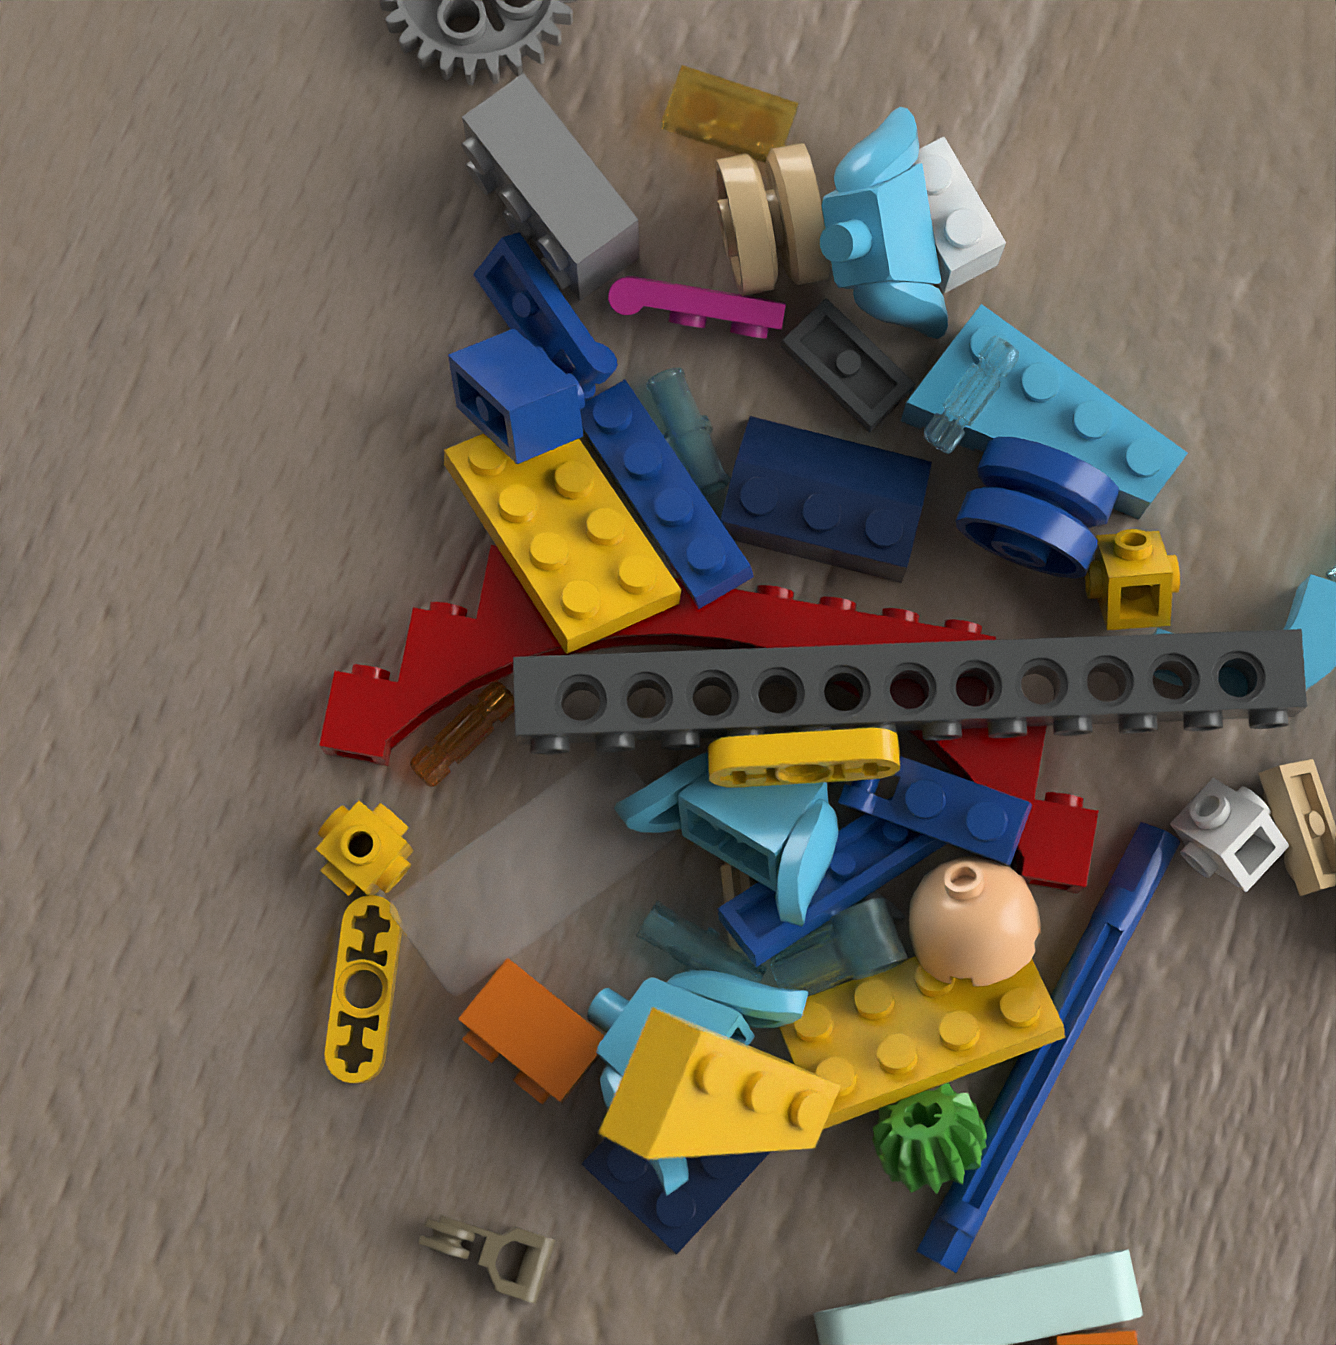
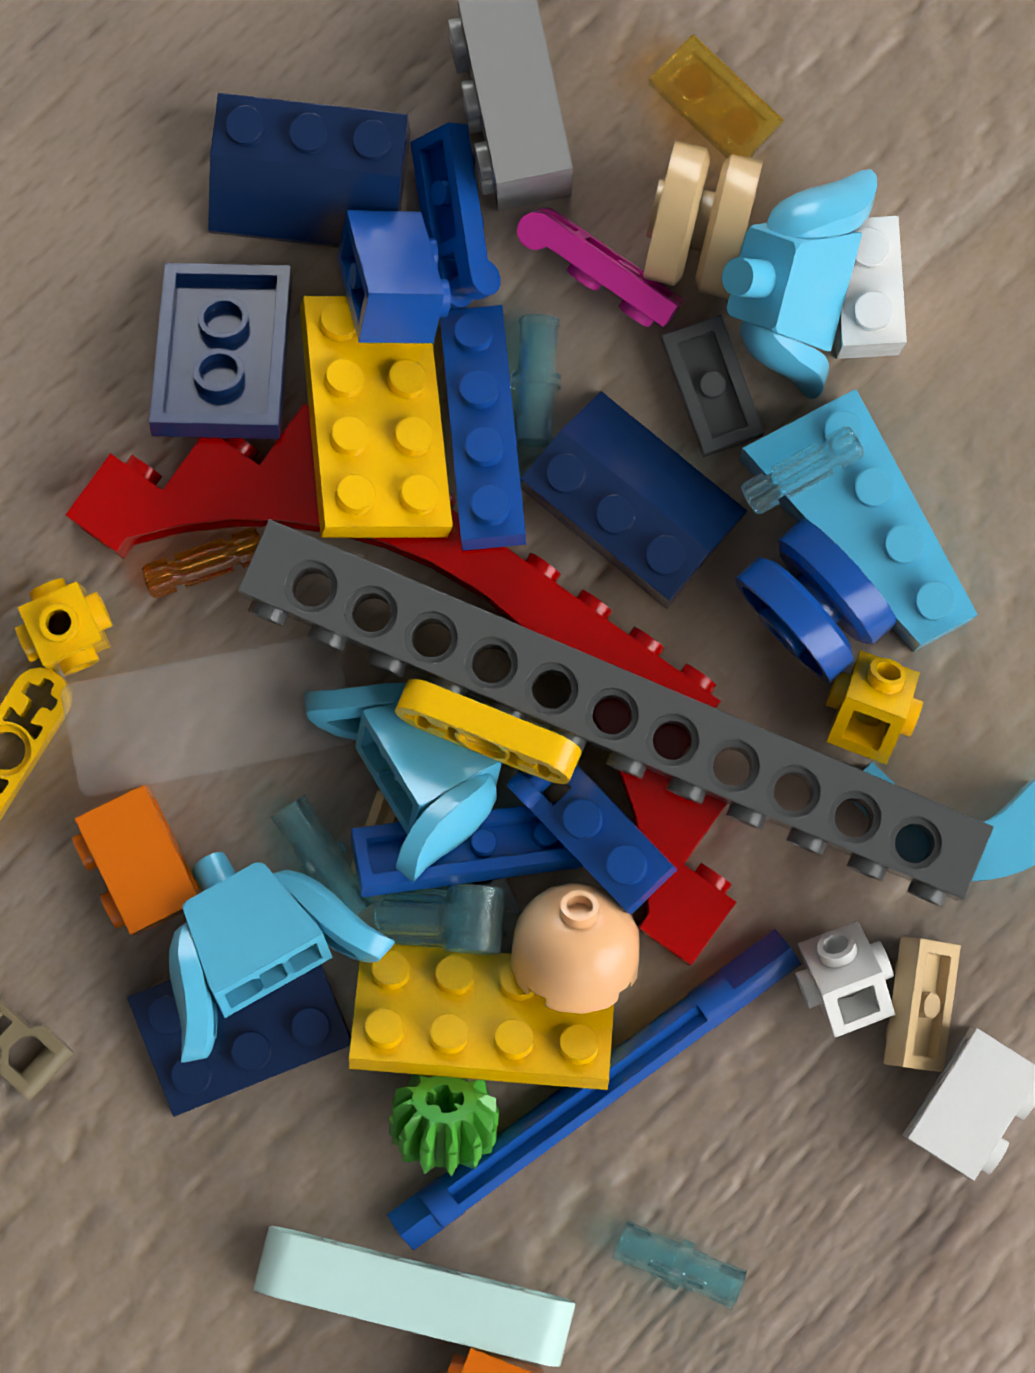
camera: 30 degrees right, 5 degrees up
yellow wedge [599,1007,841,1159] -> none
none -> plate [149,263,292,439]
none -> dark blue slope [208,92,411,248]
none -> clear light blue pin [612,1220,747,1309]

